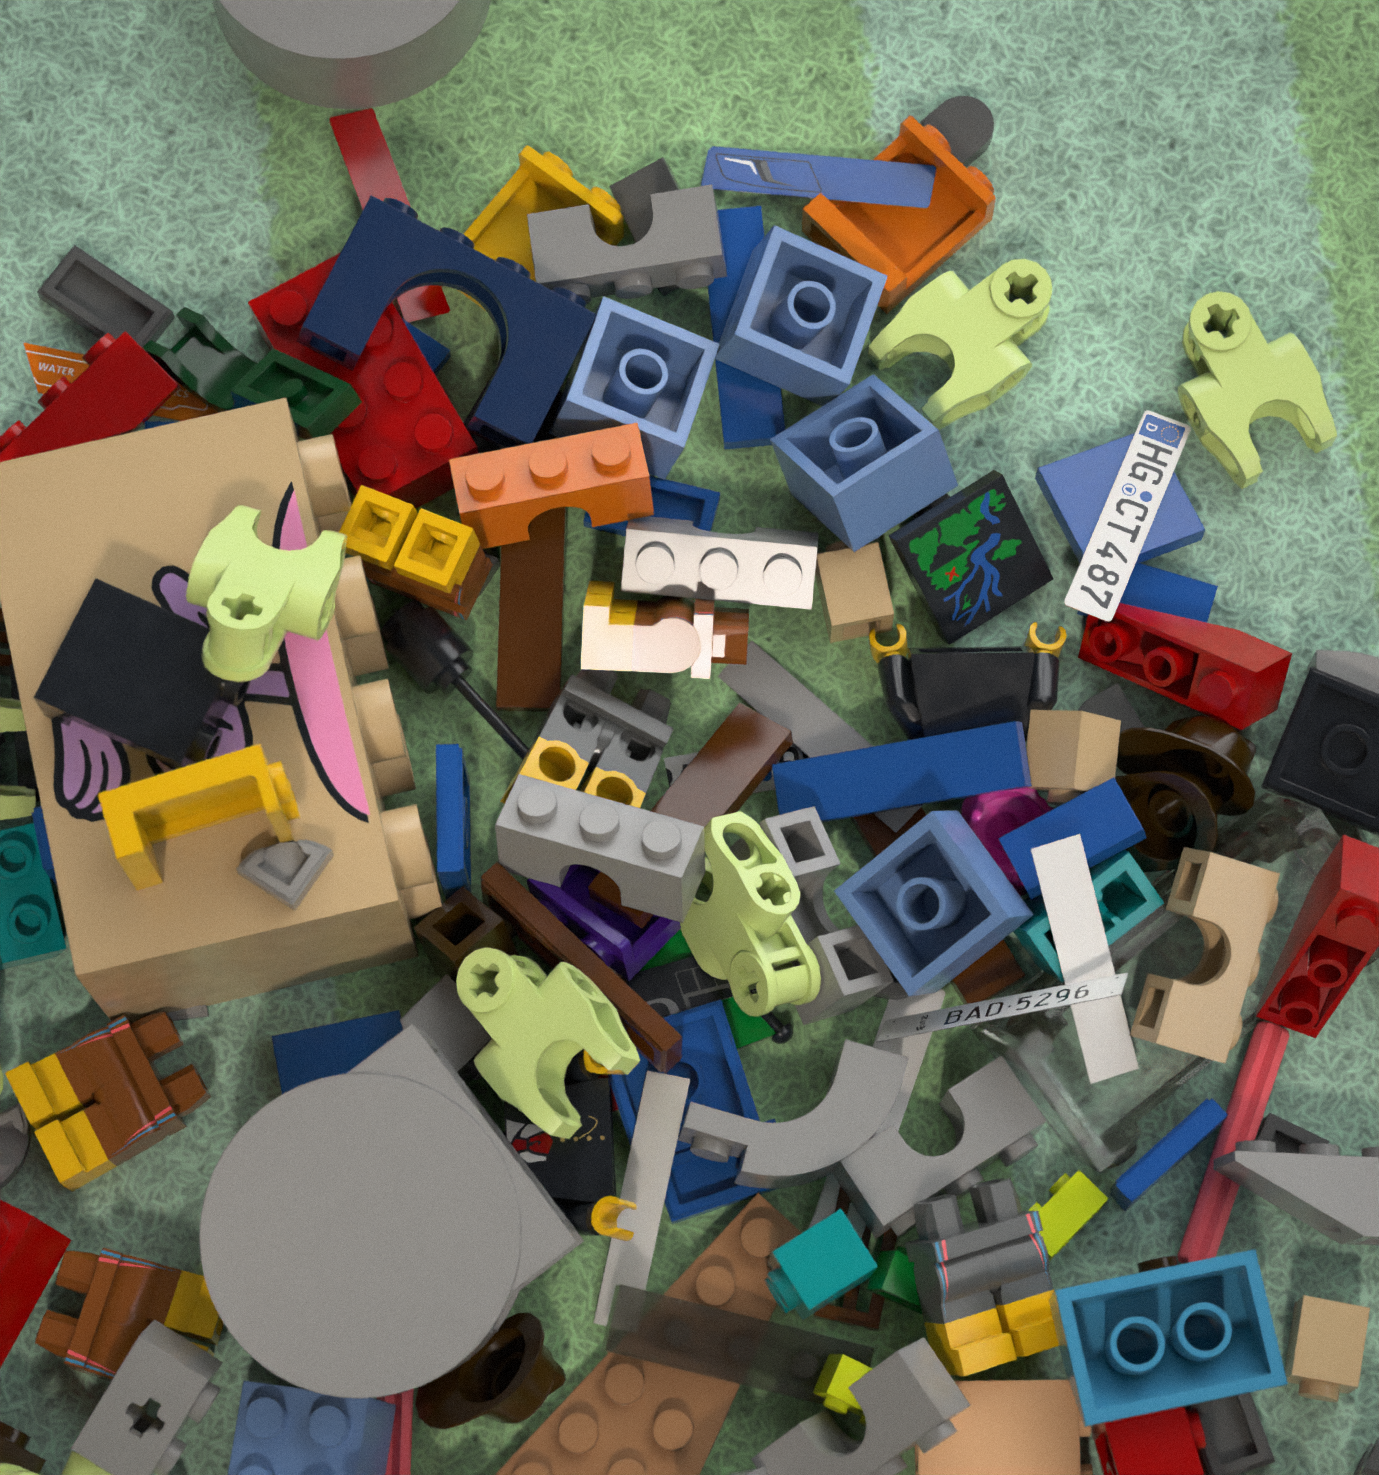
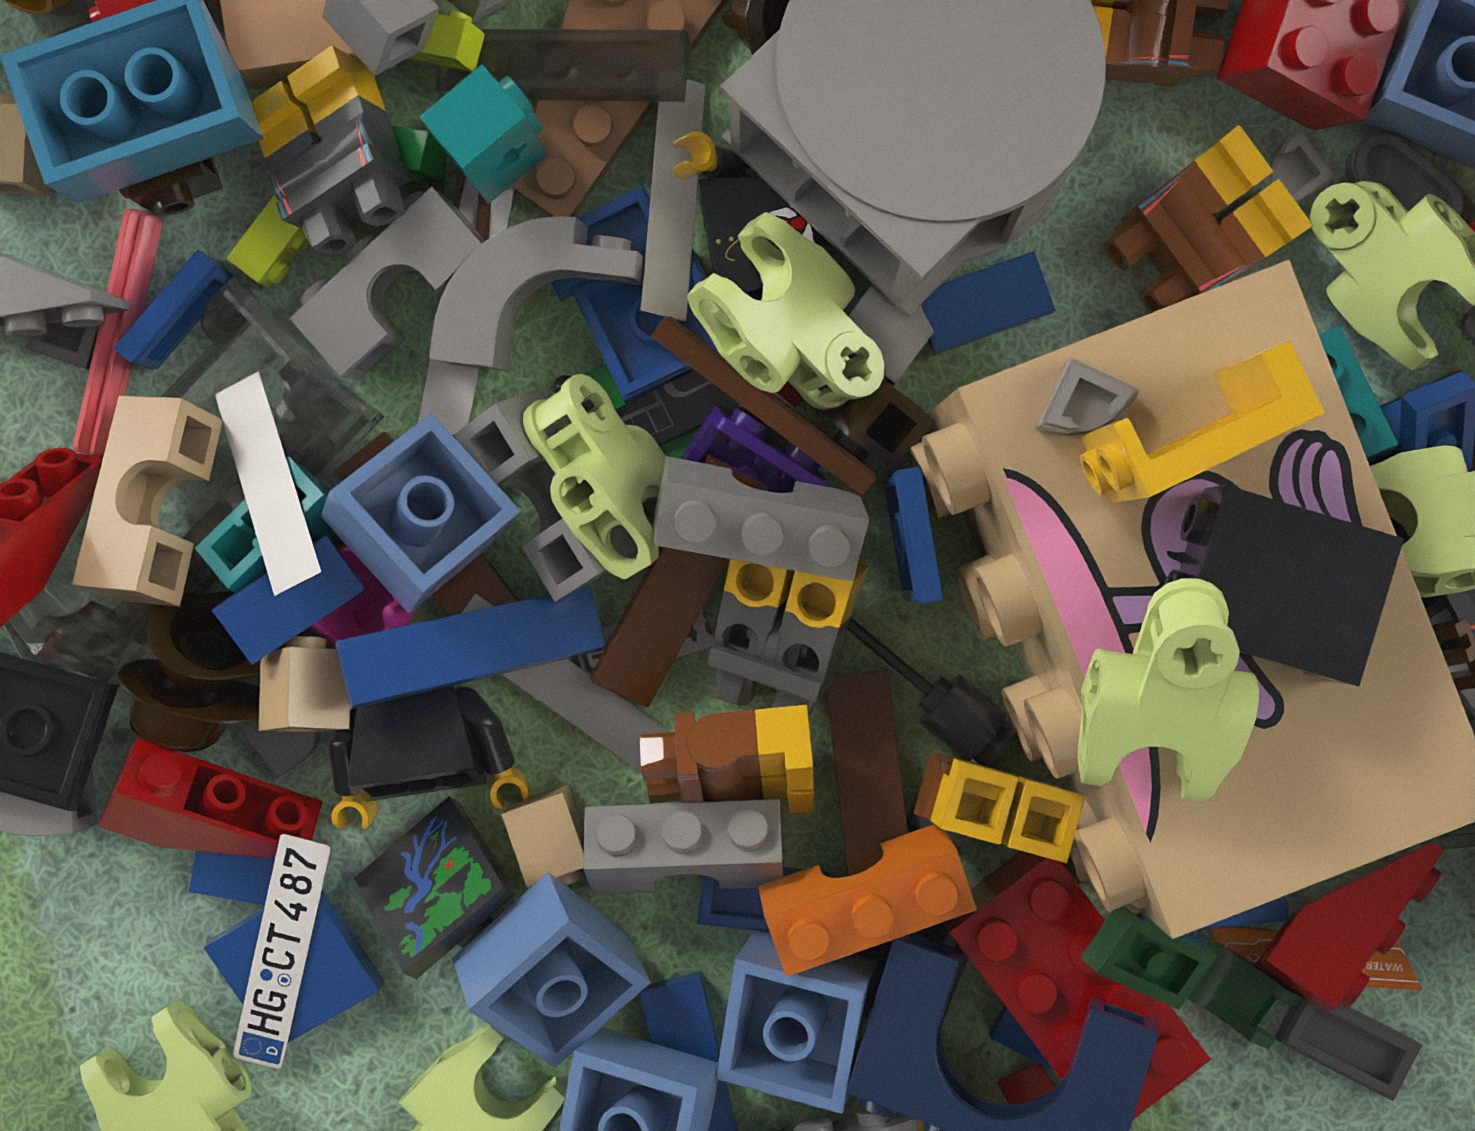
camera: 170 degrees right, 15 degrees up
white sticker [876,973,1128,1042] -> none

